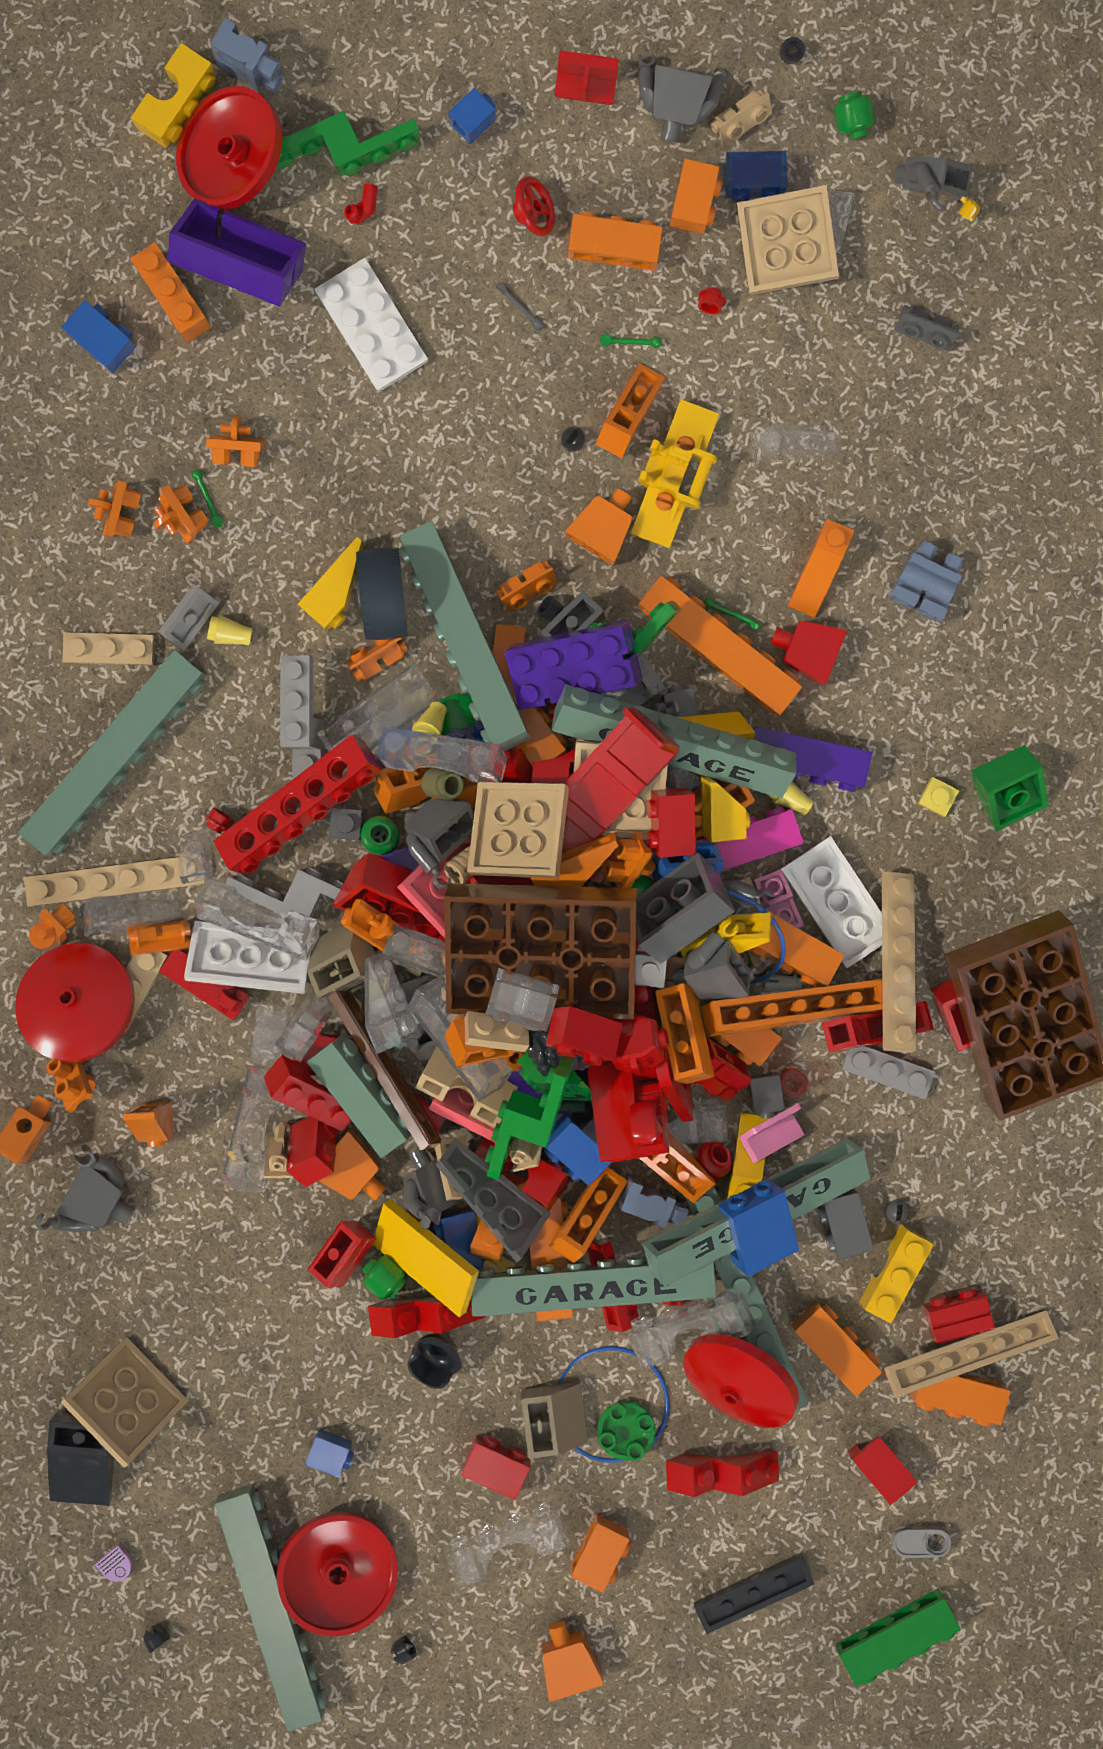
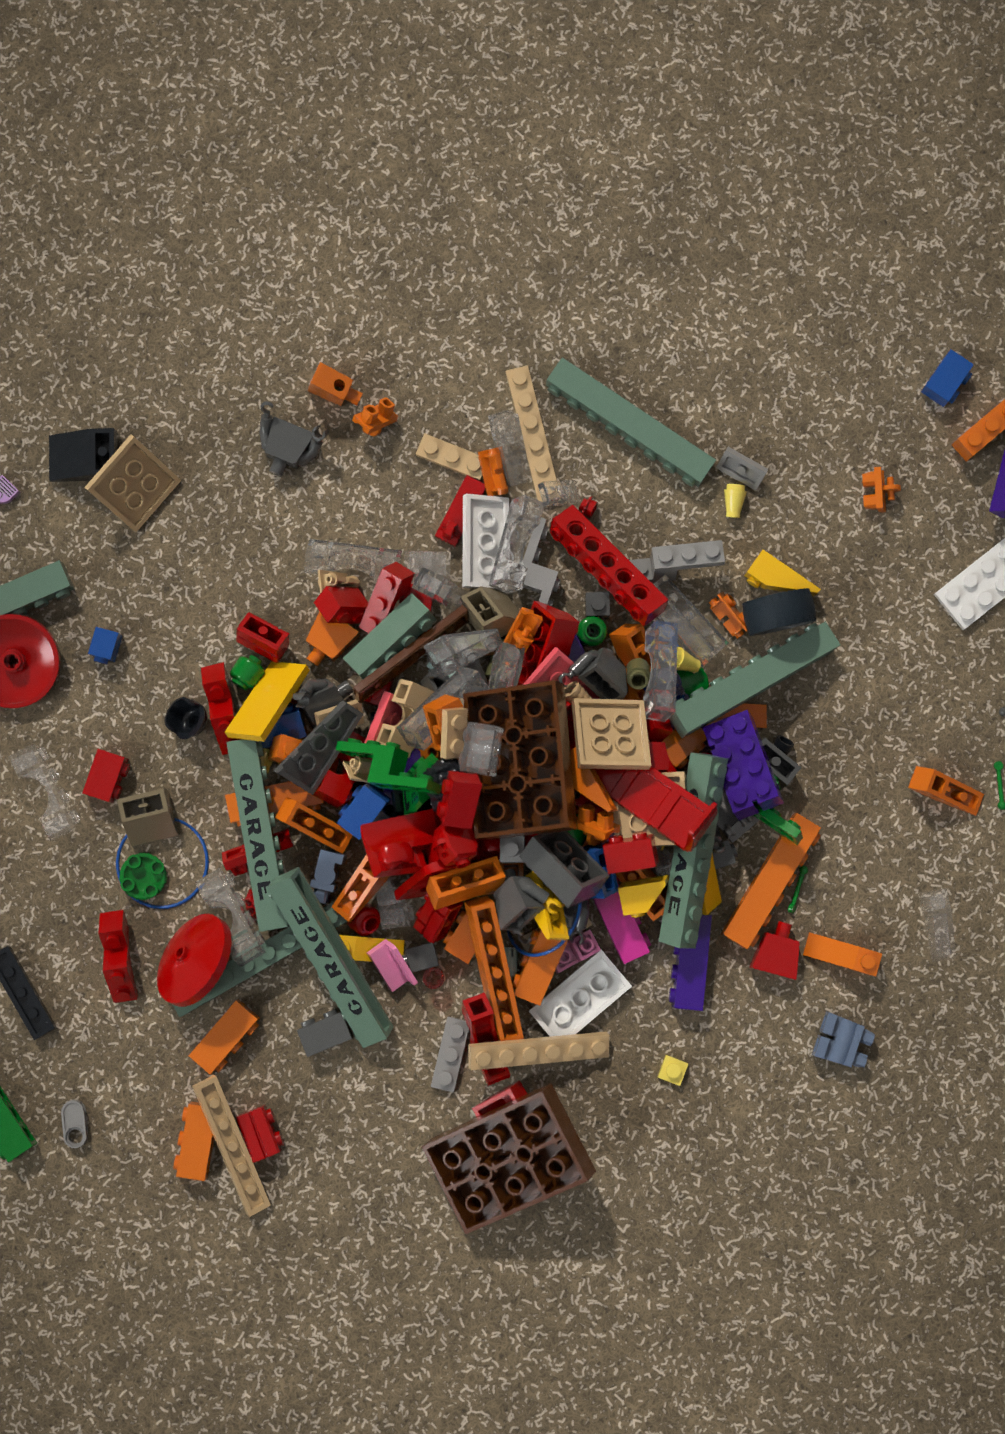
camera: 75 degrees right, 5 degrees down
red dish [15,943,135,1063] -> none
orange hips [29,903,76,950] -> none
tan plate [62,632,155,666] -> none
orange hips [87,480,141,538] -> none
orange slope [123,1101,174,1147] -> none
orange hips [154,485,208,544] -> none
green hinge [192,469,224,528] -> none
orange hinge [495,561,559,613] -> none
black hinge [561,427,585,452] -> none
orange torso [565,488,633,566] -> none
orange brick [570,1514,632,1593] -> none
yellow piece [631,399,719,549] -> none
blue panel [718,1179,799,1277] -> none
light yellow cone [767,781,814,815] -> none
red panel [848,1436,917,1506] -> none
yellow arch [859,1224,934,1324] -> none
dark grey hinge [885,1199,910,1224] -> none
green slope [971,745,1049,831] -> none

